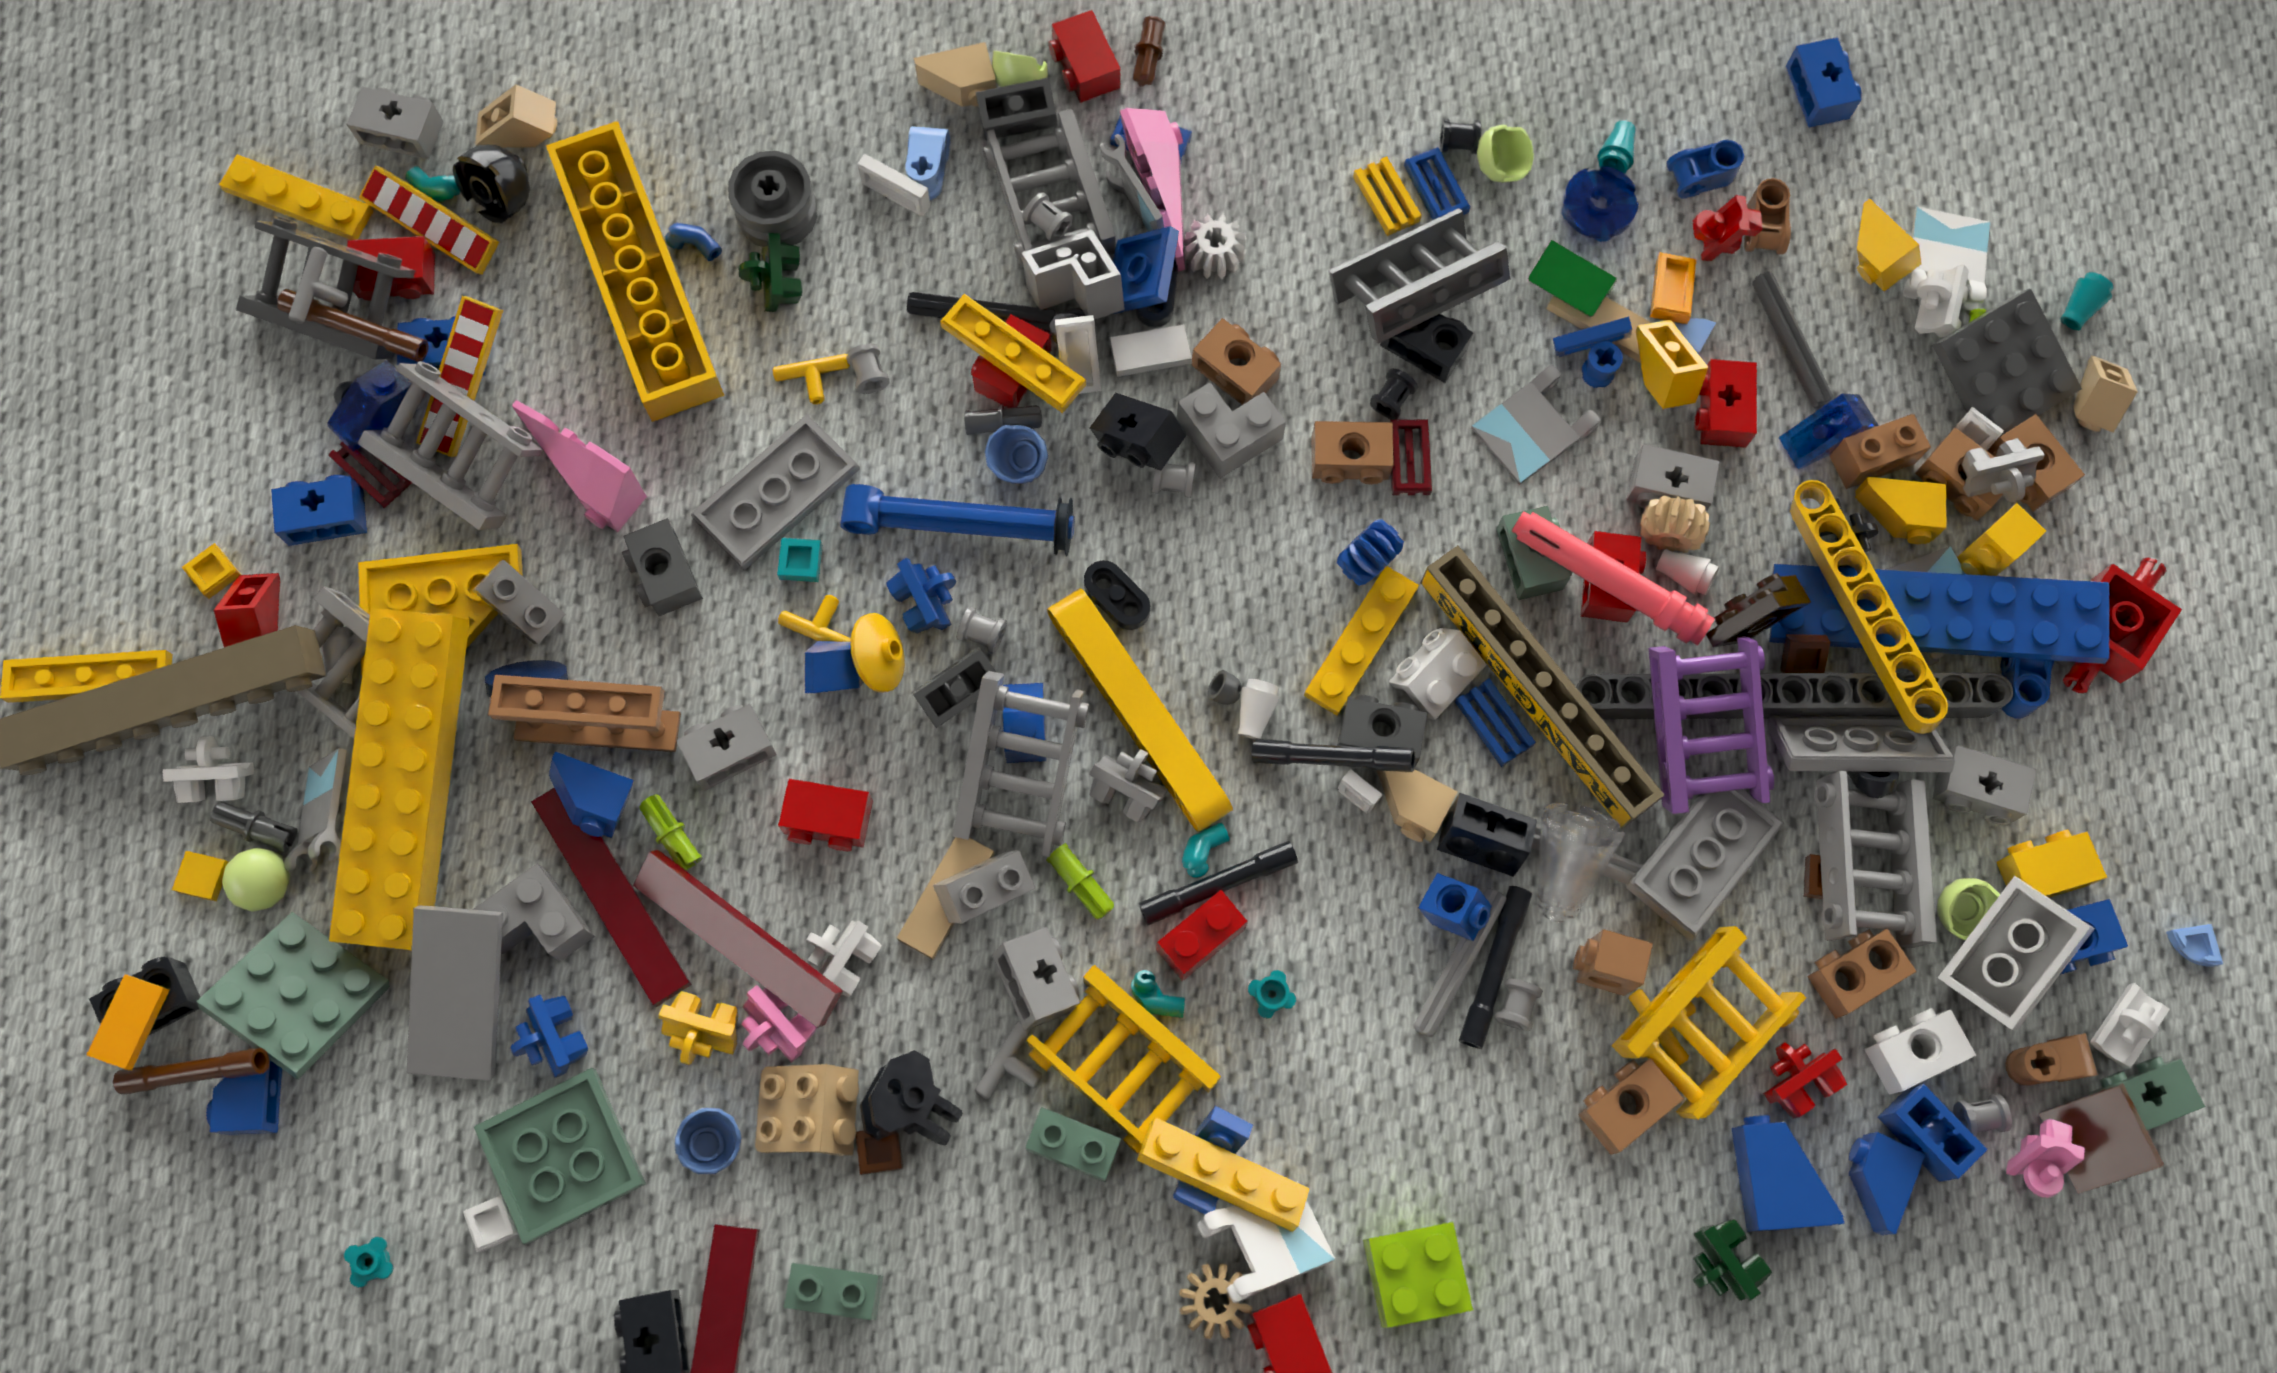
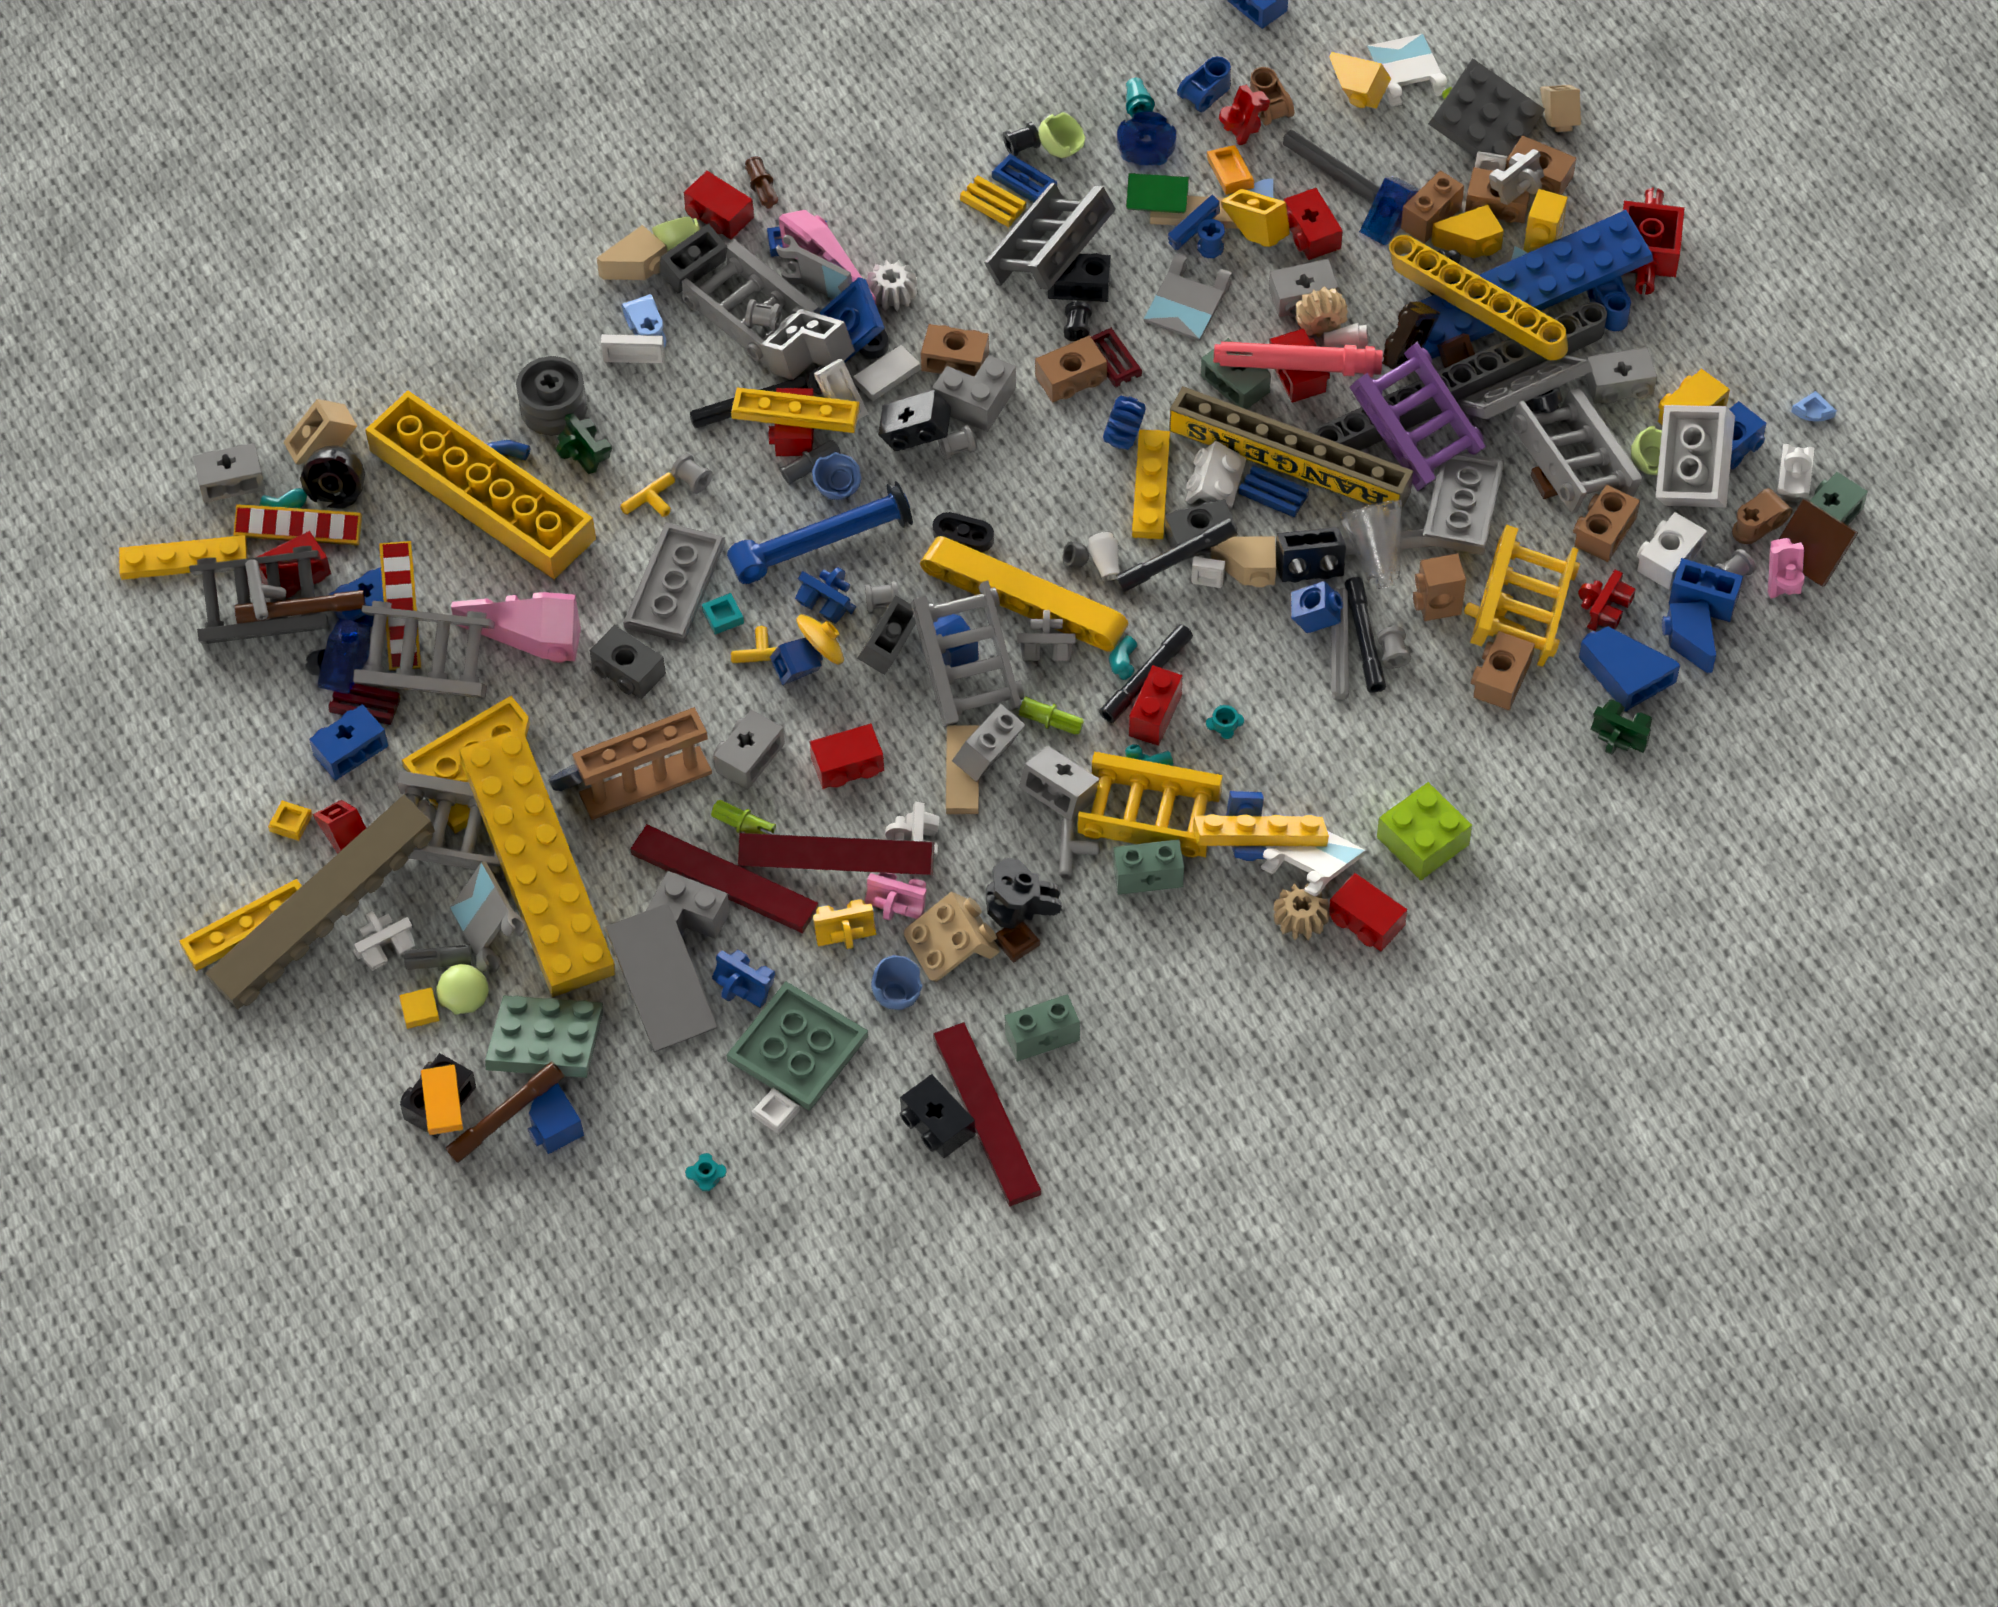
camera: 25 degrees left, 15 degrees down
light grey brick [472,560,566,644] -> none
blue slope [549,751,634,838] -> none
white hips [1915,264,1969,337] -> none
teal cone [2060,272,2114,331] -> none

